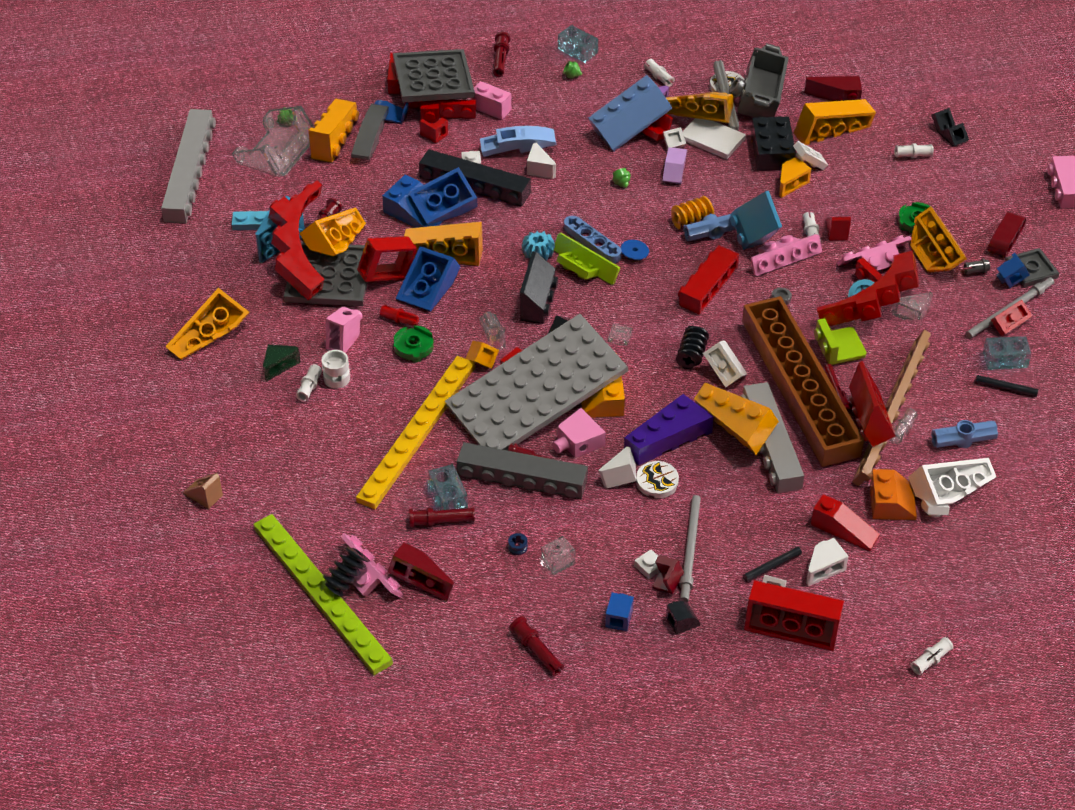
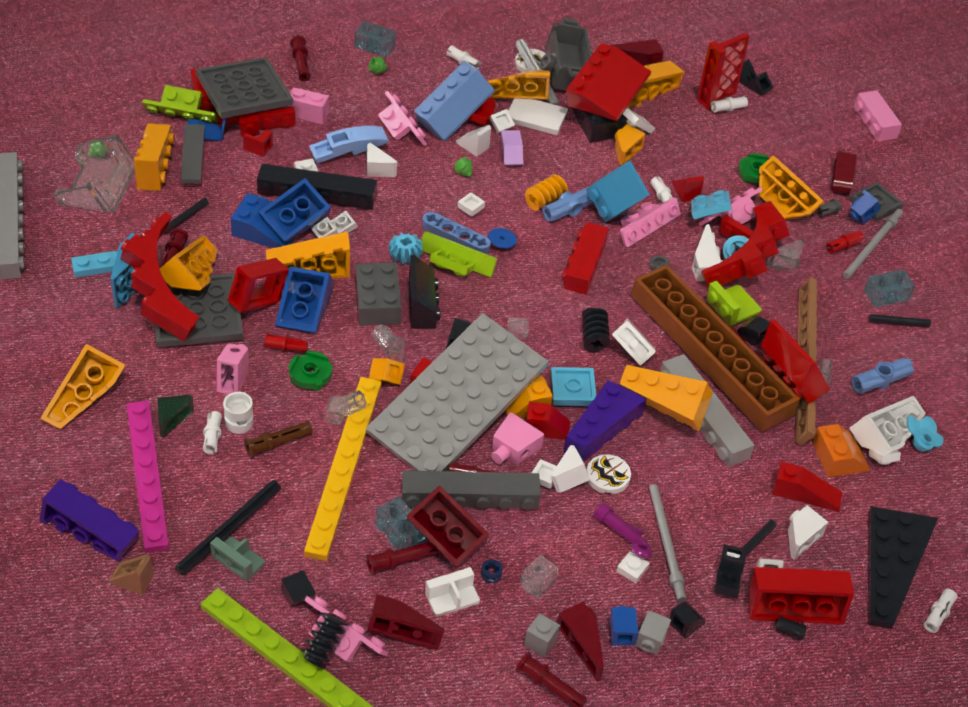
camera: 20 degrees left, 0 degrees up
dark red panel [653,555,684,594] -> none
plate [990,299,1032,336] -> none
none -> dark purple wedge [40,479,139,562]
none -> dark pink plate [127,400,169,554]
none -> lime bracket [142,85,218,123]
none -> black bar [163,197,209,235]
none -> black axle [175,480,281,575]
none -> sand green panel [210,536,265,582]
none -> reddish brown pin [244,421,313,458]
none -> black brick [281,570,316,605]
none -> white slope [311,211,358,238]
none -> clear piece [324,391,367,425]
none -> dark grey brick [355,262,401,326]
none -> bright pink bracket [378,91,427,146]
none -> dark red slope [406,485,489,567]
none -> white panel [425,567,480,617]
none -> white slope [456,125,491,157]
none -> white plate [457,192,485,217]
none -> light grey brick [524,613,560,658]
none -> red slope [526,401,570,440]
none -> white plate [532,459,557,489]
none -> medium azure plate [550,367,596,406]
none -> dark red slope [557,601,604,682]
none -> red slope [566,43,651,121]
none -> magenta plant [594,503,652,559]
none -> light grey brick [635,610,671,655]
none -> medium azure plate [691,190,732,219]
none -> white slope [692,224,723,282]
none -> red fence [697,33,750,110]
none -> black slope [714,544,747,598]
none -> black brick [737,317,770,347]
none -> black pin [775,616,808,640]
none -> red axle [826,230,864,254]
none -> black wing [868,506,938,629]
none -> medium azure plate [907,415,944,452]

